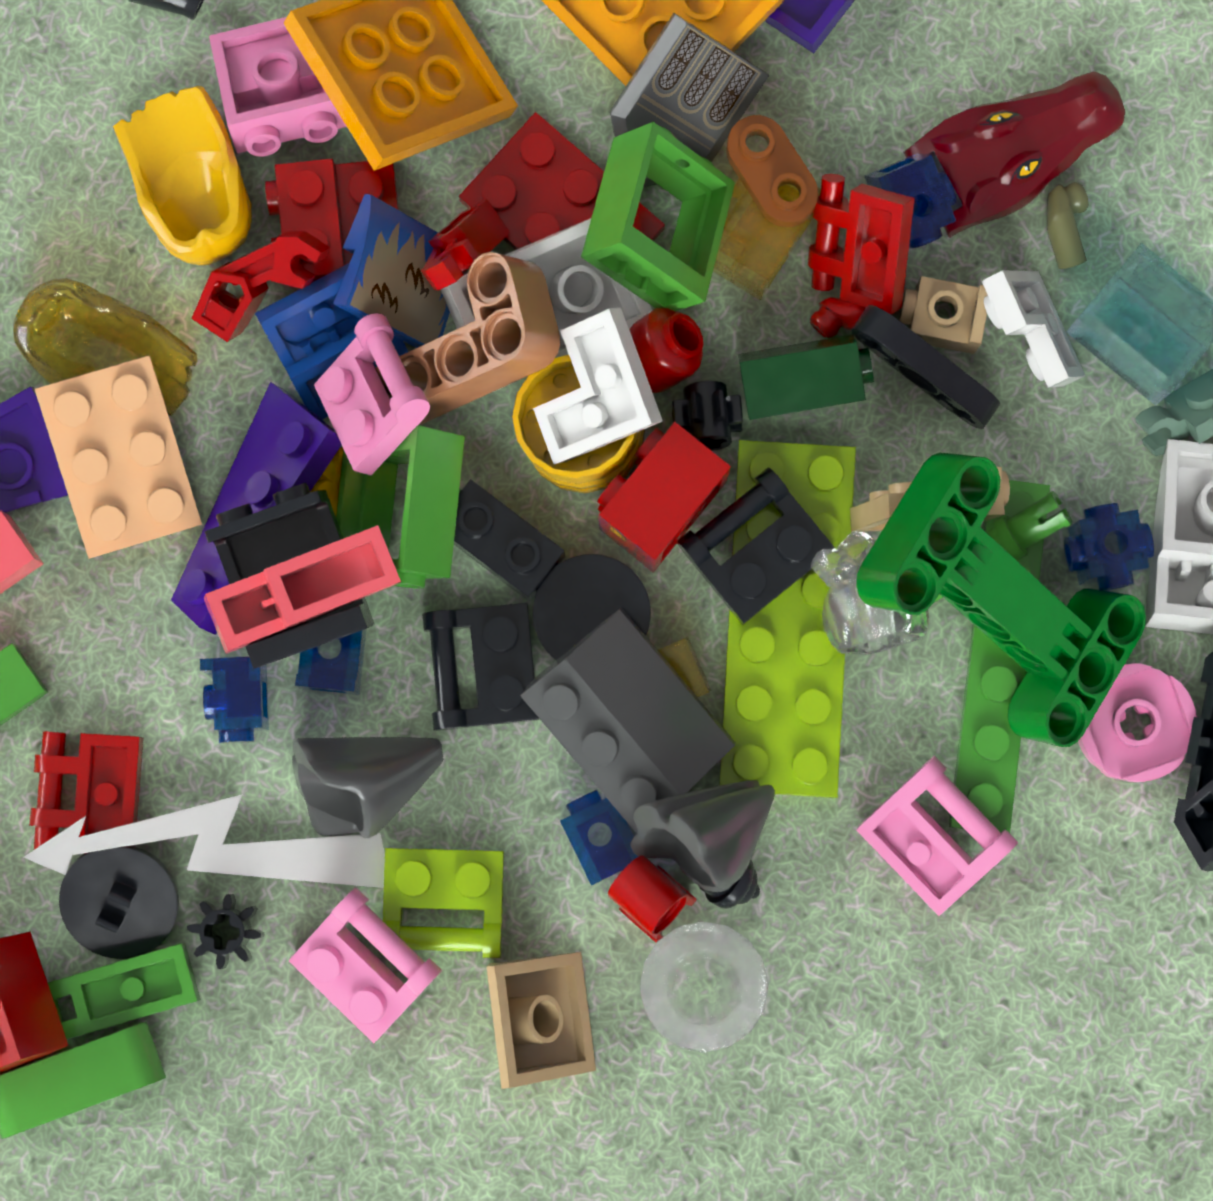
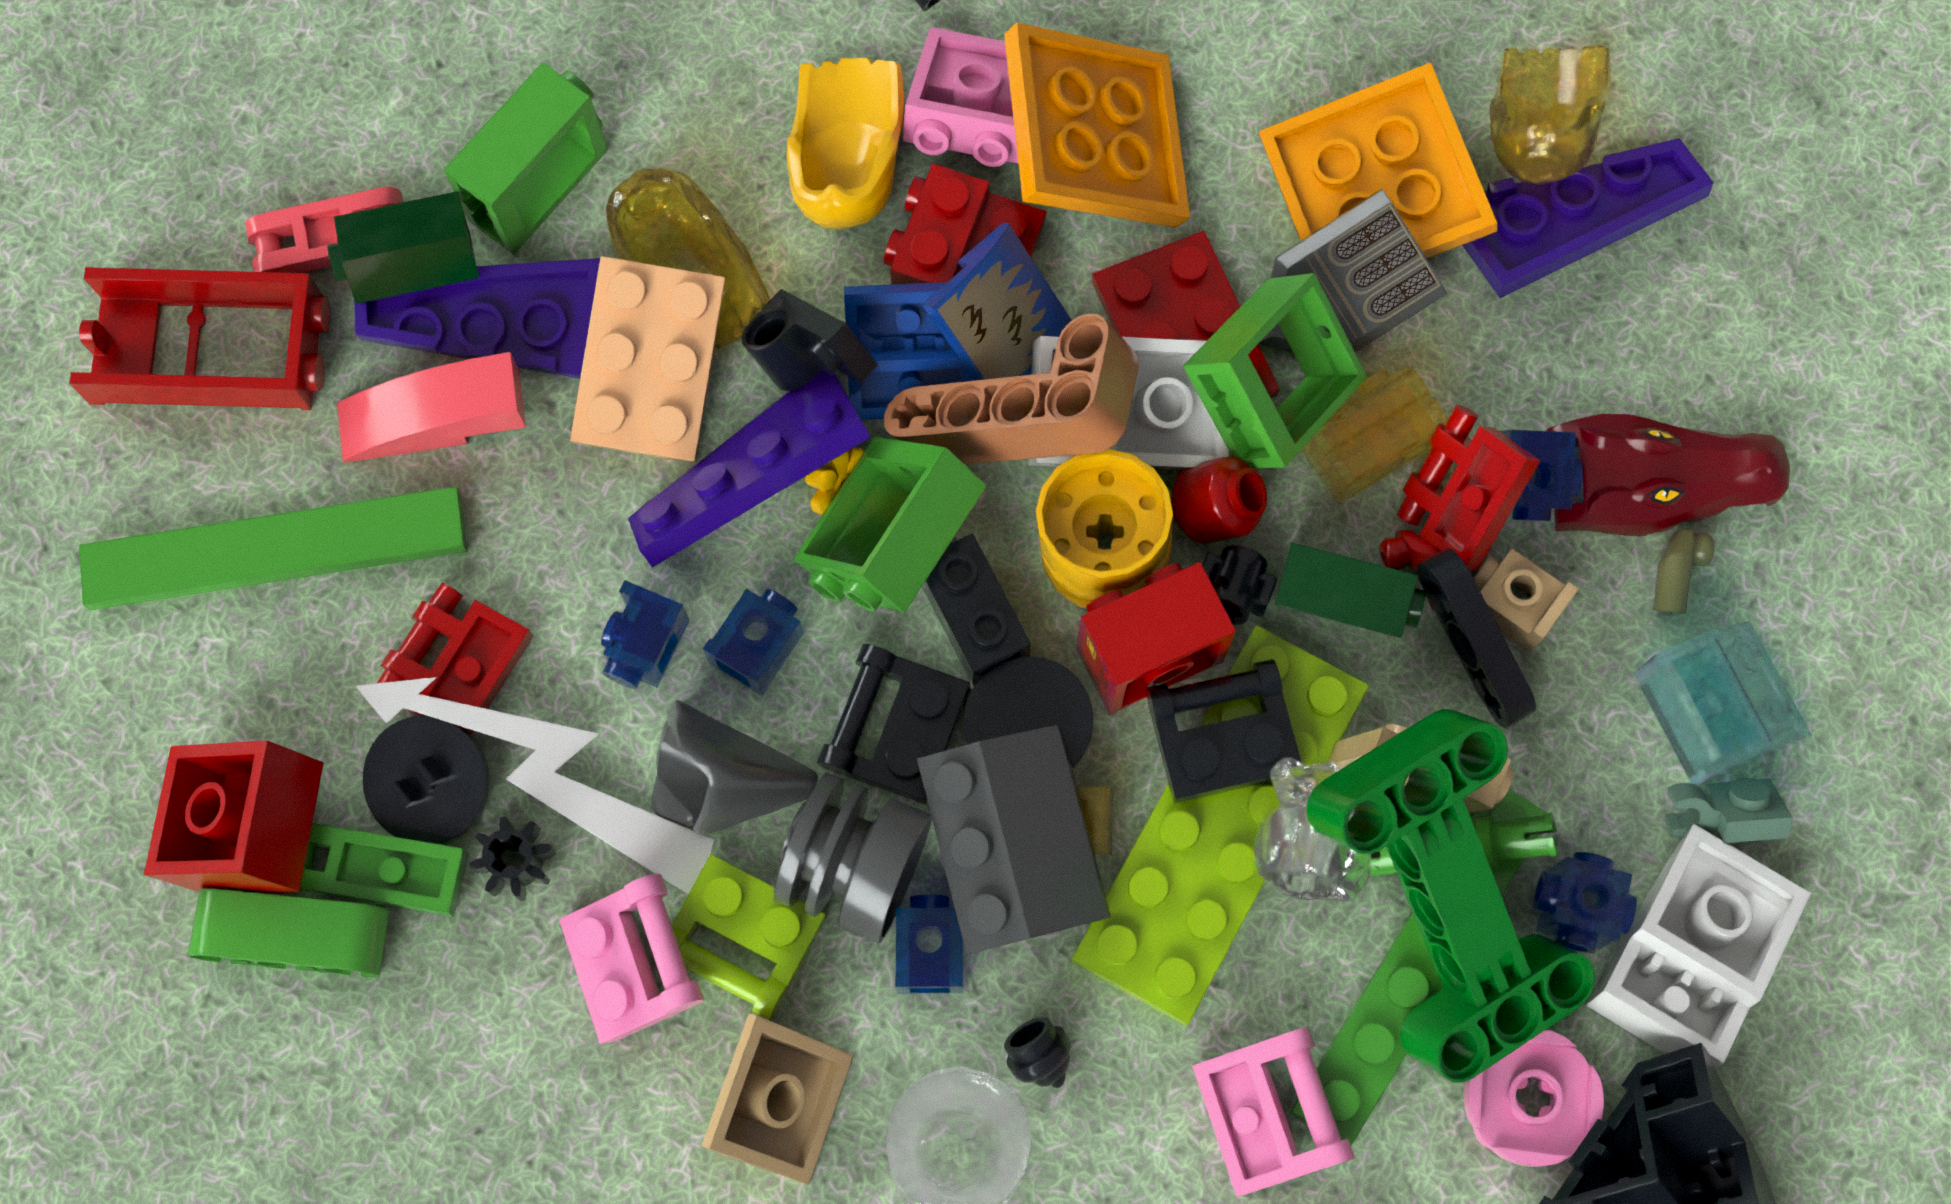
camera: 25 degrees right, 10 degrees down
red piece [191,231,330,342] -> none
black panel [204,483,375,669] -> none
coral slope [204,525,401,654] -> none
bright pink plate [314,313,430,475] -> none
red piece [420,199,510,291] -> none
white plate [533,307,663,465] -> none
red piece [608,855,697,944] -> none
dark grey hat [630,780,775,892] -> none
dark orange plate [726,115,818,227] -> none
white plate [982,270,1085,388] -> none
none -> black plate [742,289,878,391]
none -> dark grey wheel [774,772,932,943]

